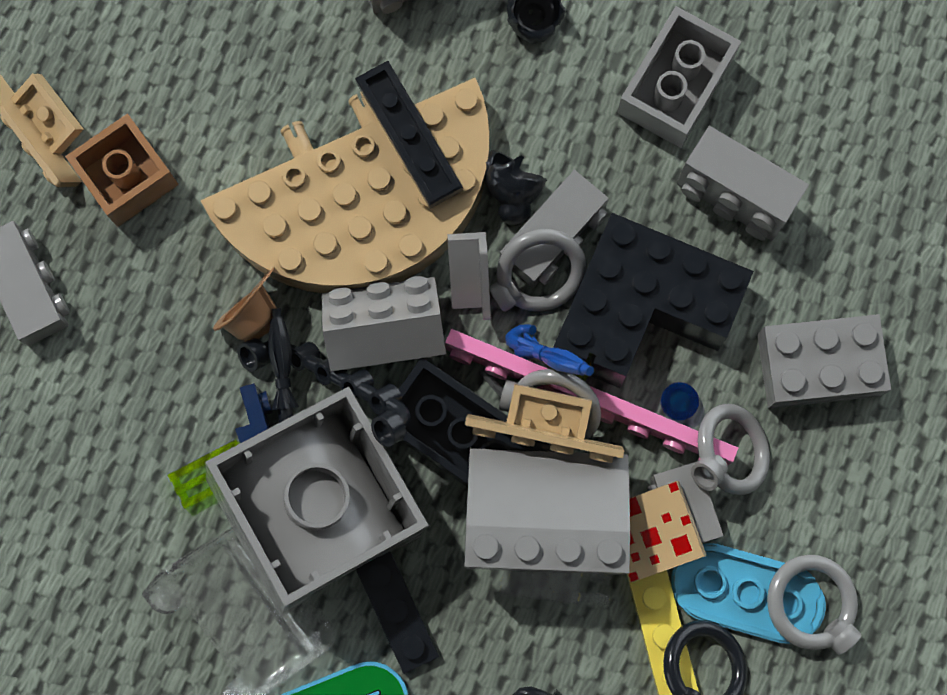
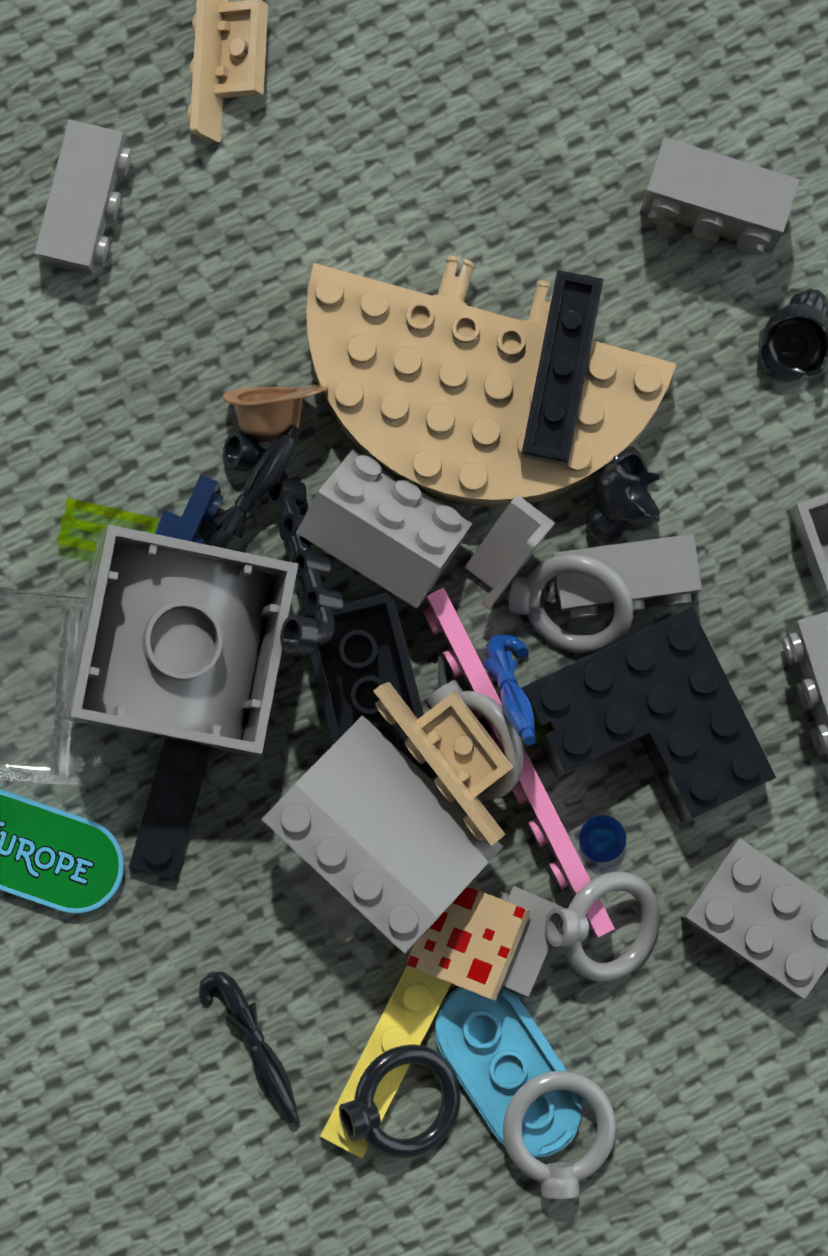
camera: 35 degrees right, 5 degrees up
medium nougat brick [65,113,179,227] -> none

